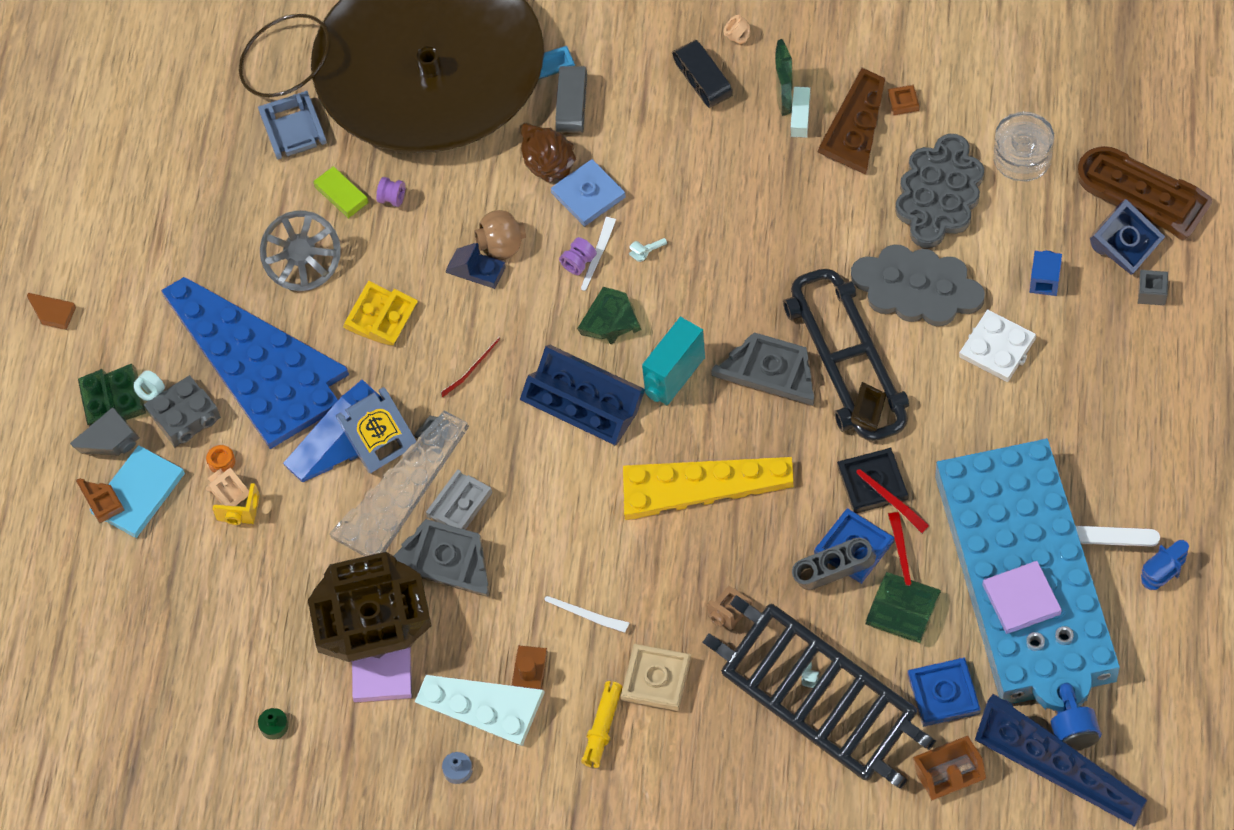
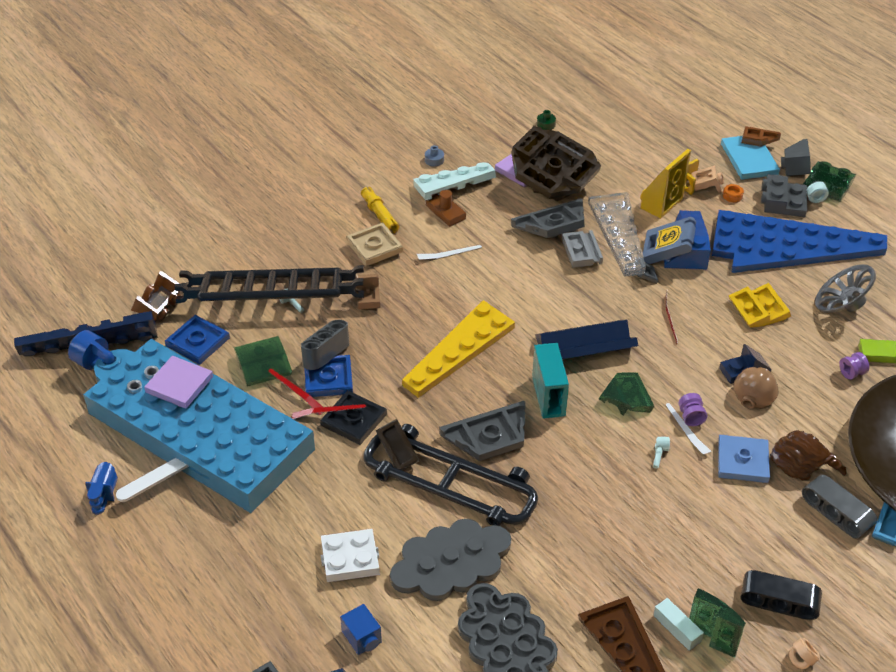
camera: 130 degrees right, 15 degrees down
none -> yellow slope [640,149,691,219]

